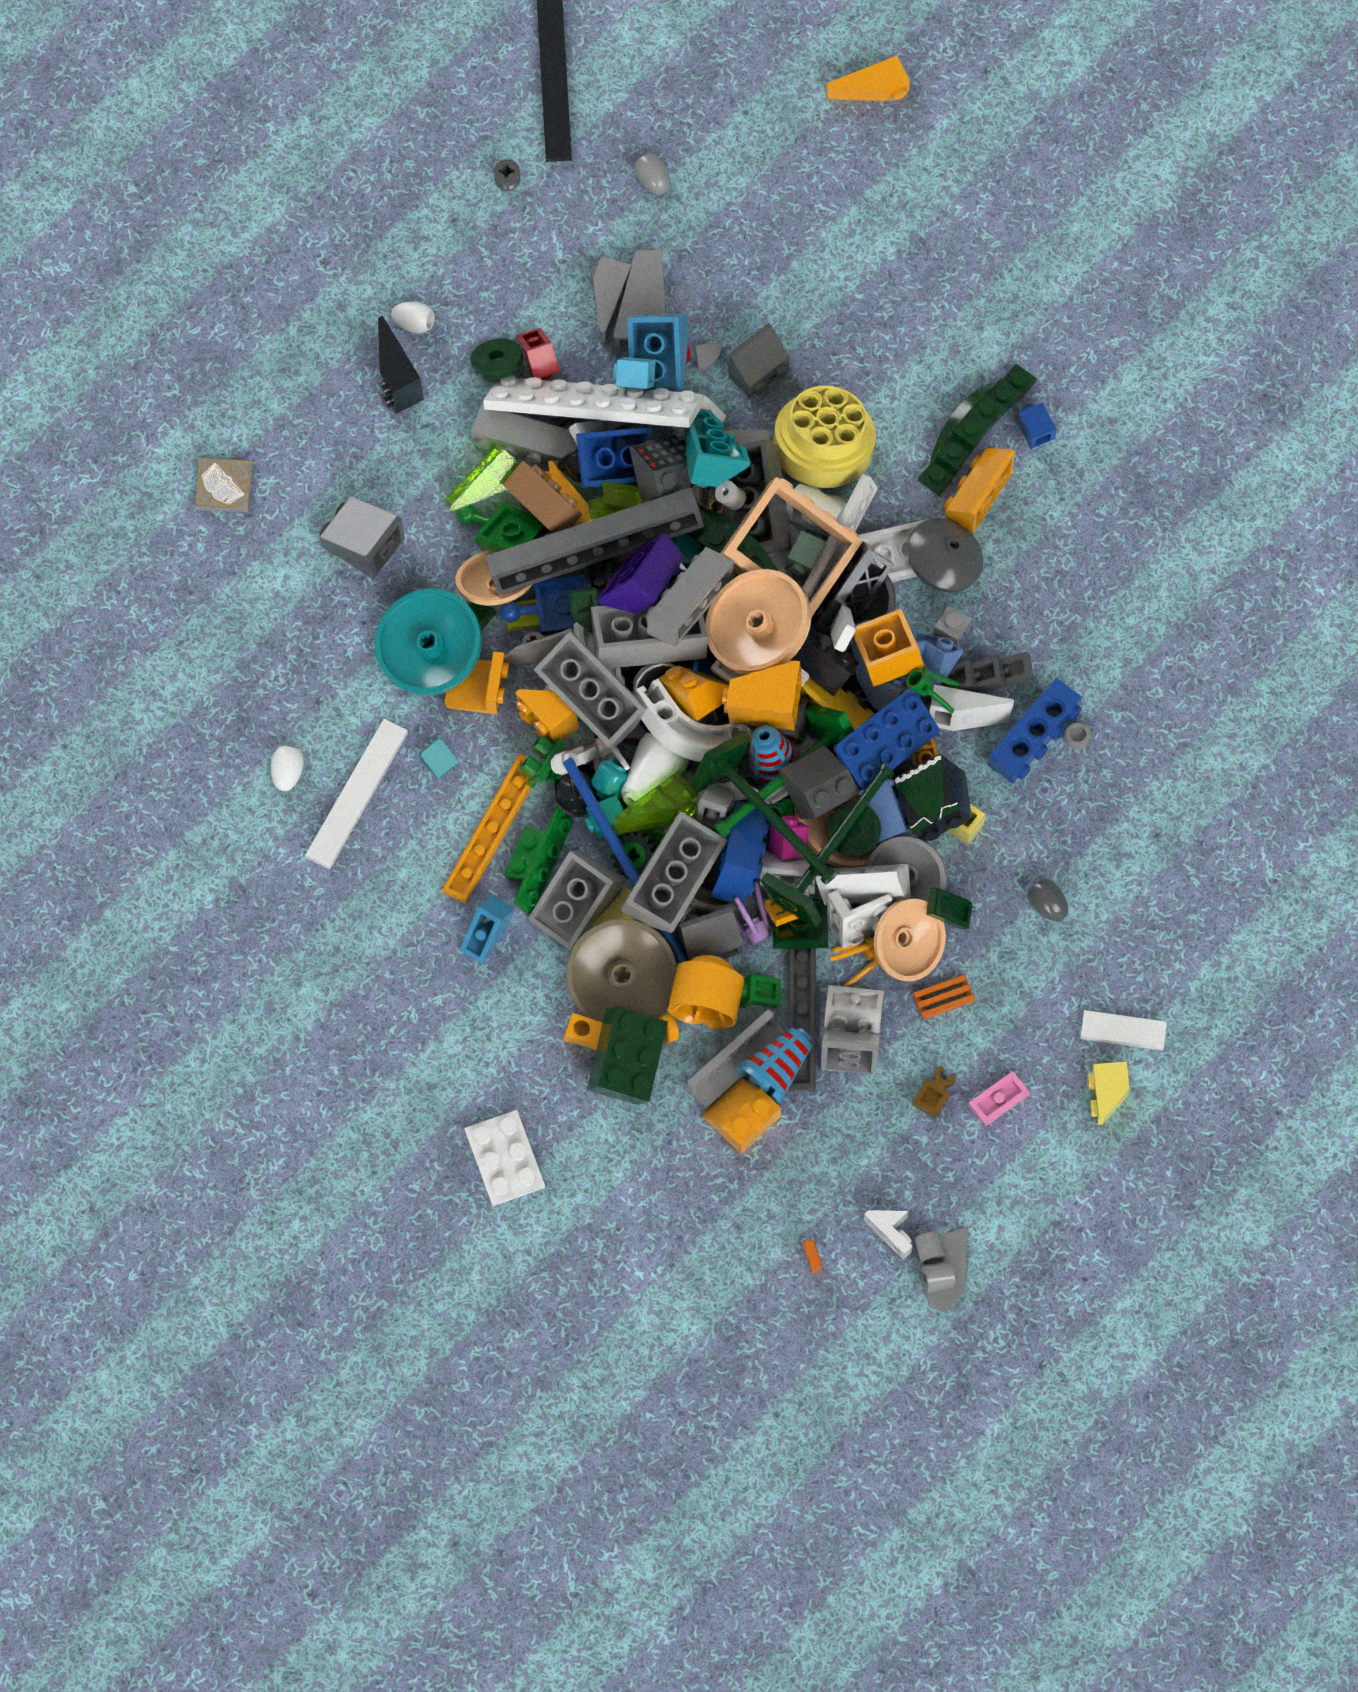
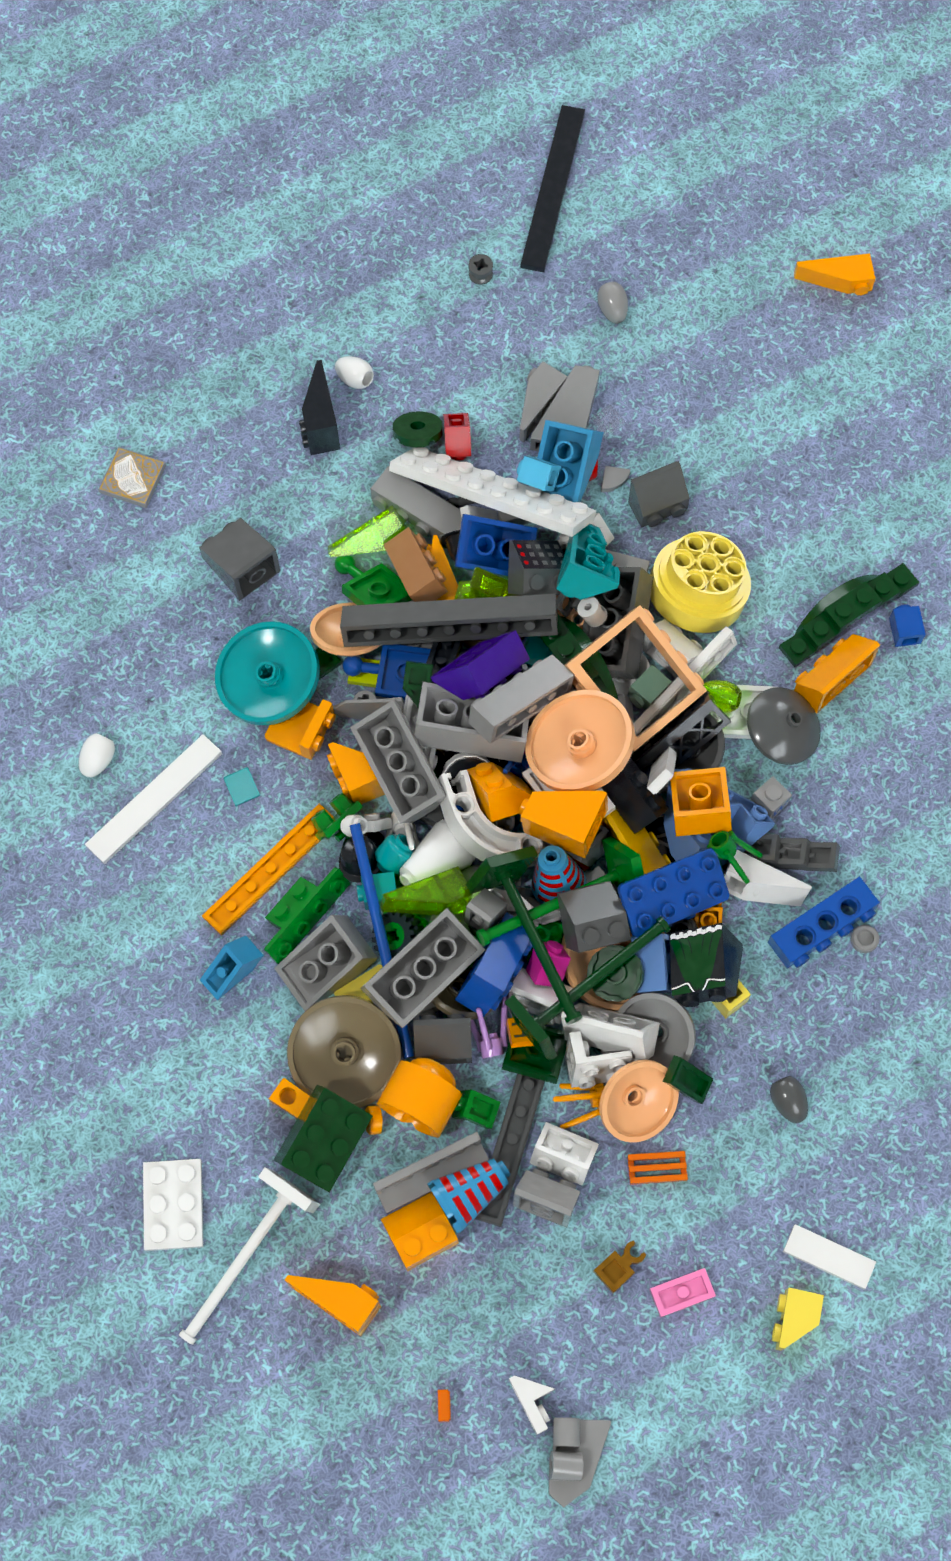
camera: 15 degrees right, 0 degrees up
none -> white tile [179,1167,320,1345]
none -> light orange slope [285,1275,381,1336]
none -> clear neon green animal [703,680,742,713]

